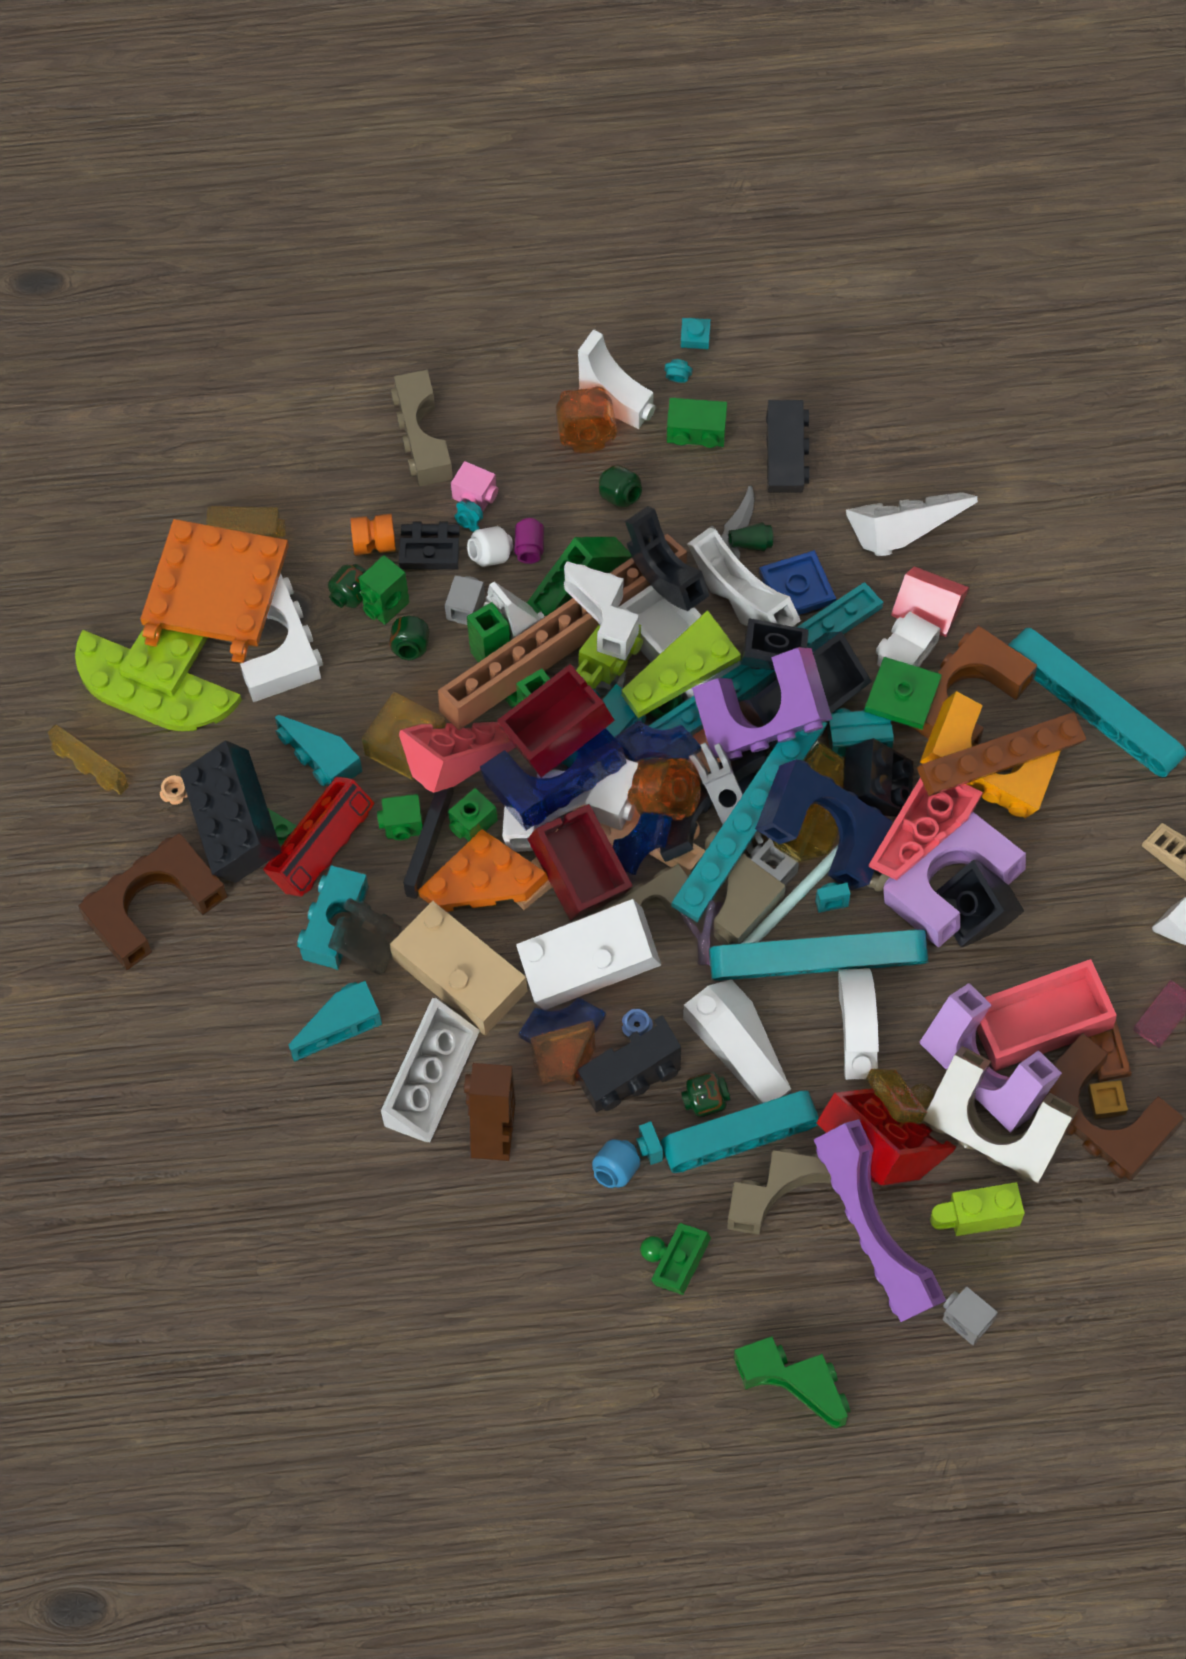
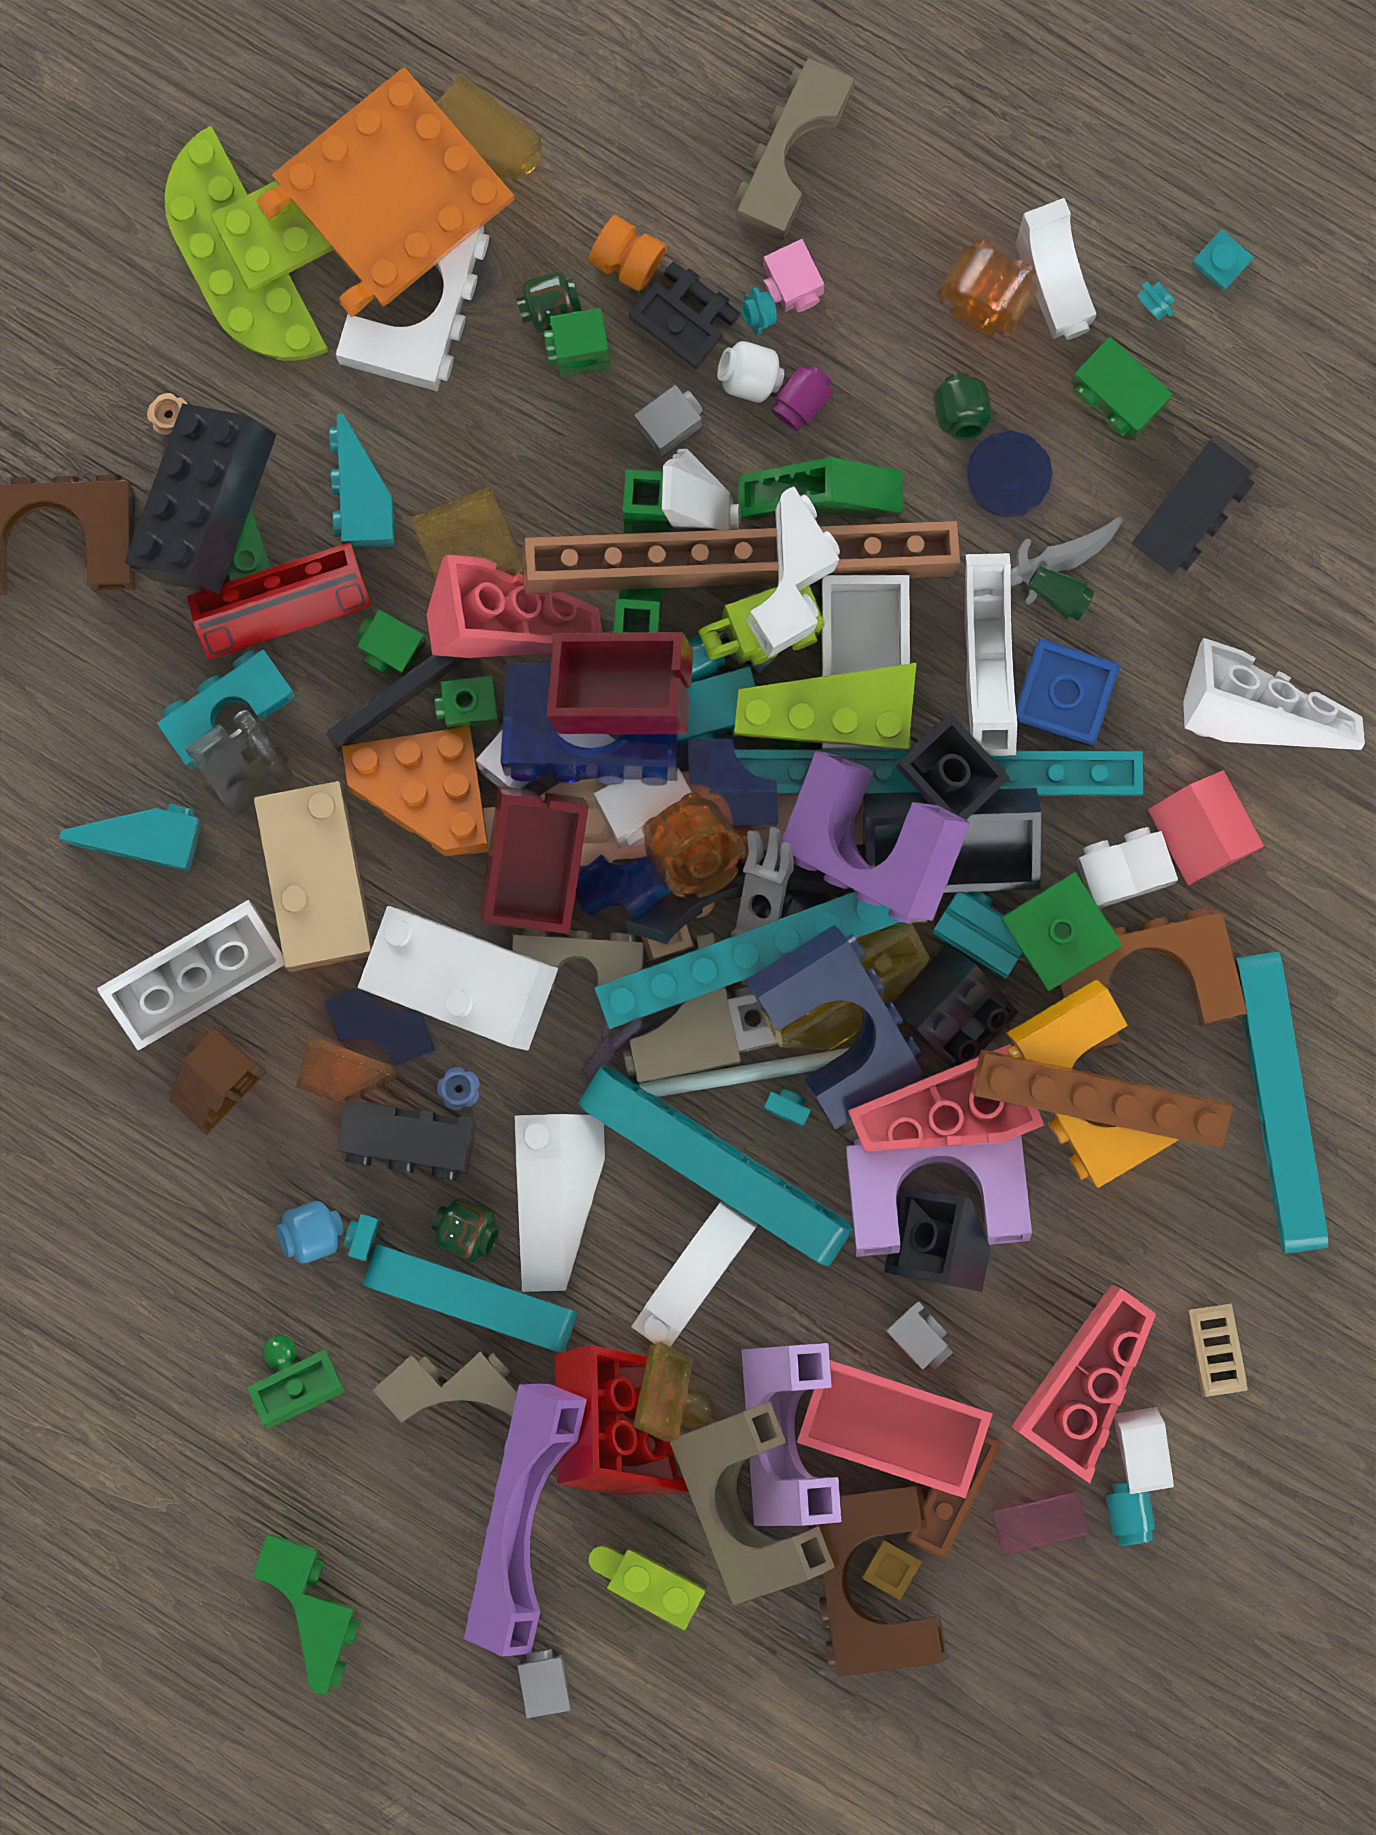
camera: 40 degrees right, 20 degrees up
clear yellow plate [47,724,129,795] -> none
dark green head [389,615,430,660] -> none
black arch [625,506,710,611] -> none
none -> light grey brick [885,1301,953,1370]
none -> clear blue tile [966,430,1053,518]
none -> coral wedge [1011,1285,1156,1483]

